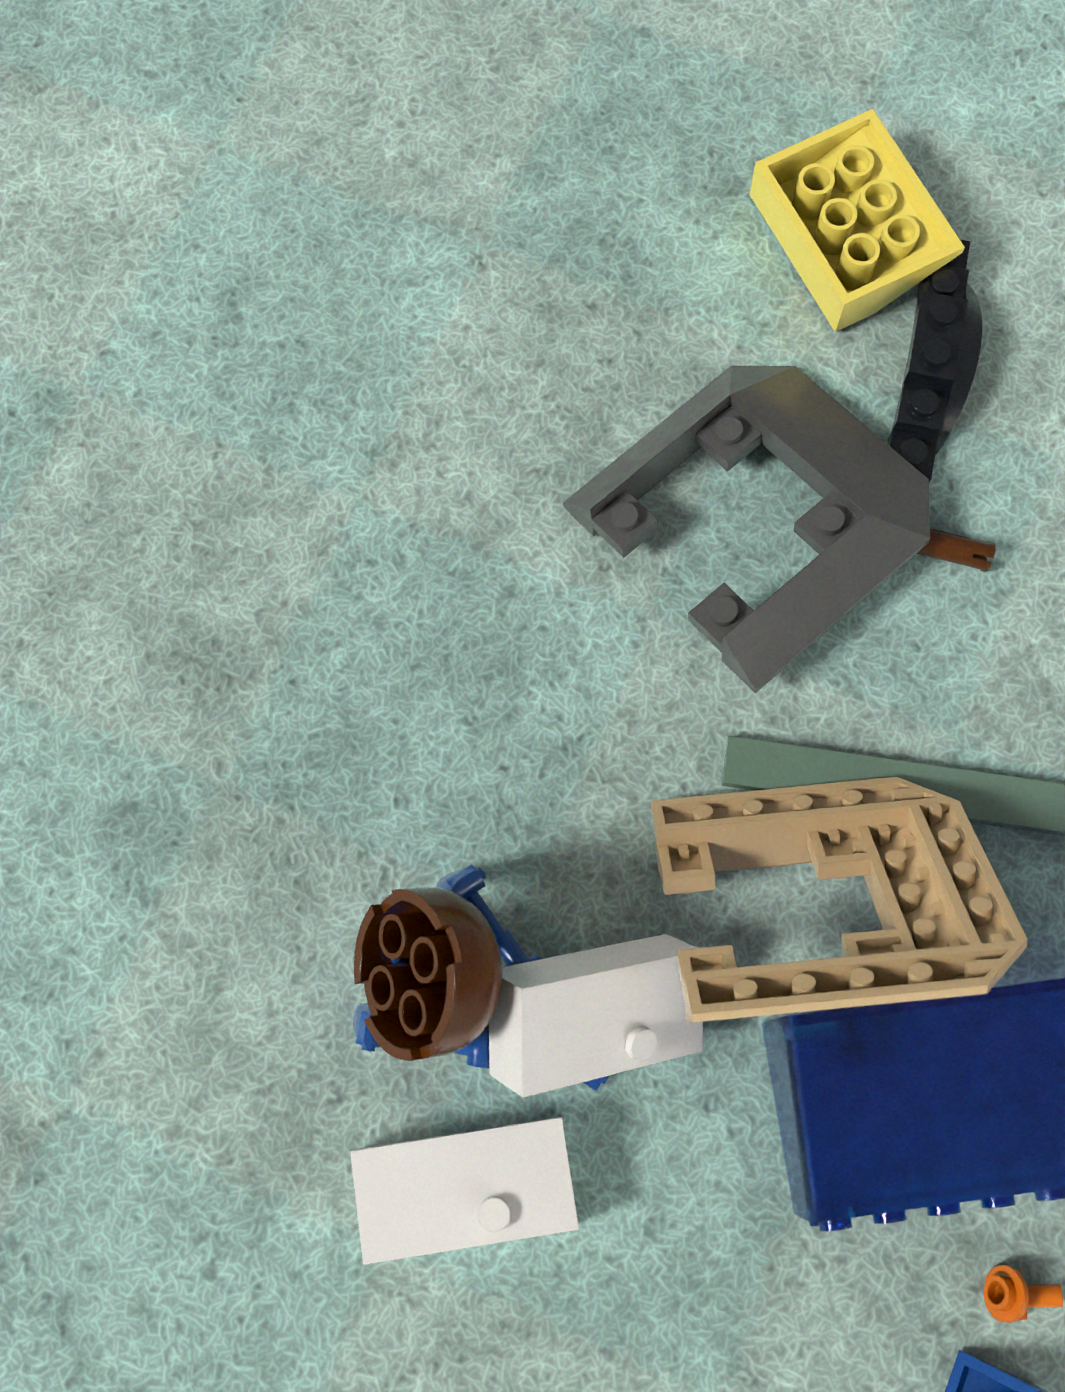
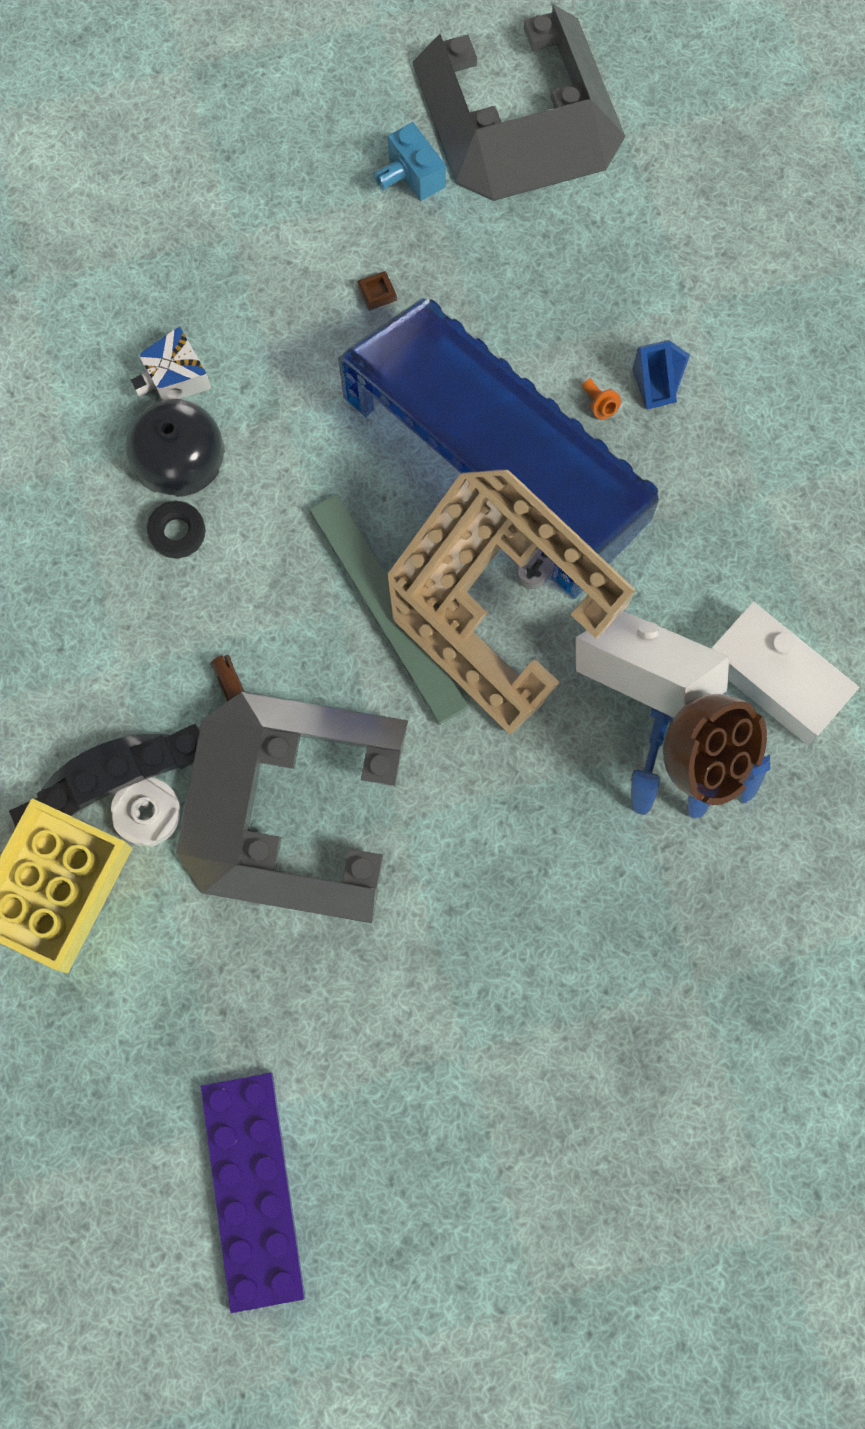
camera: 130 degrees left, 0 degrees up
none -> white plate [111,778,182,847]
none -> dark purple plate [201,1073,305,1314]

